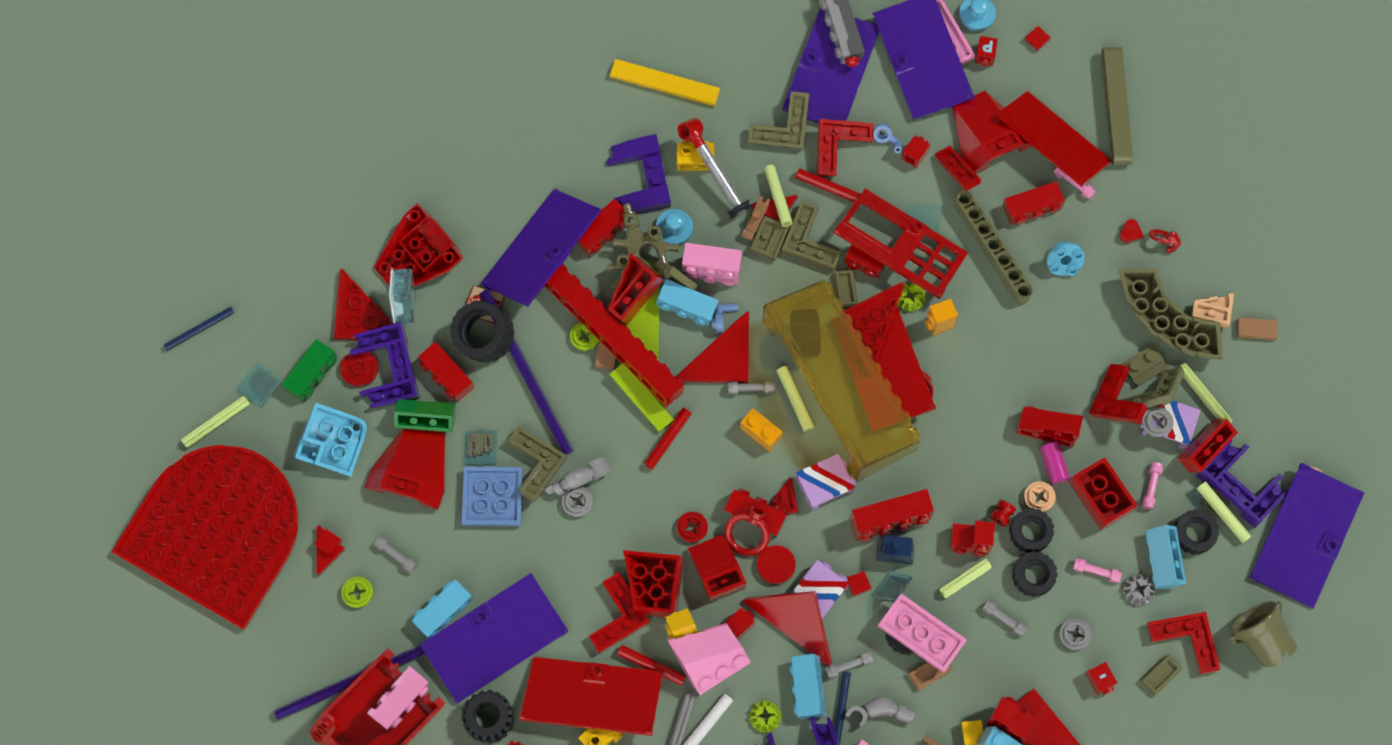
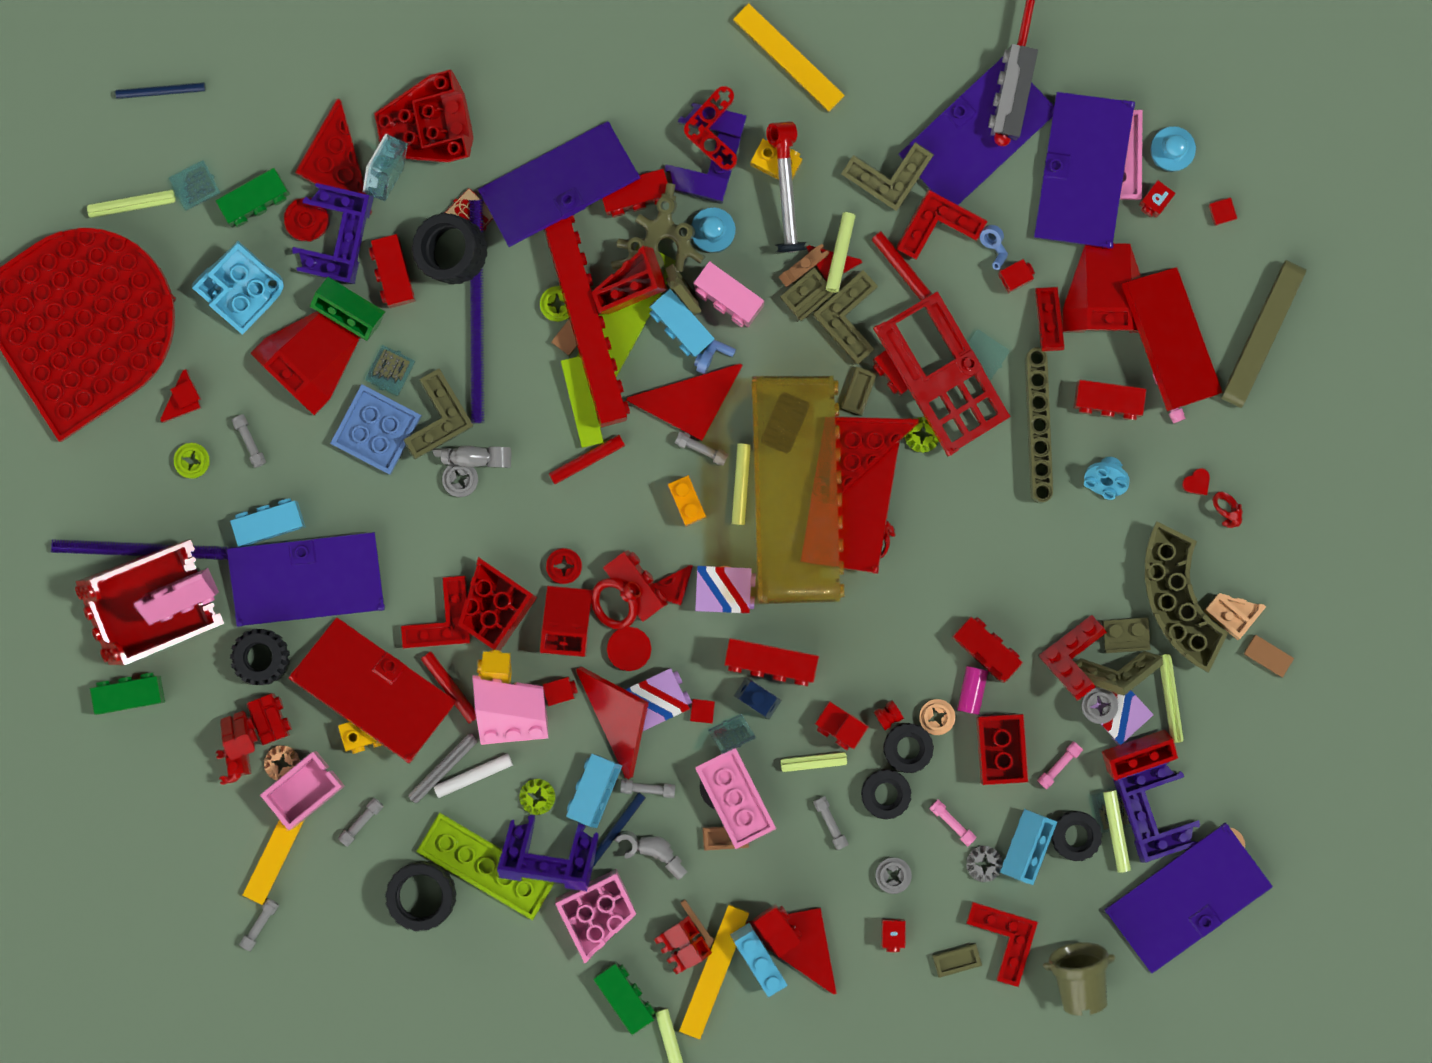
camera: 30 degrees right, 15 degrees up
light orange brick [924,299,958,335] -> none
none -> red beam [684,86,737,171]

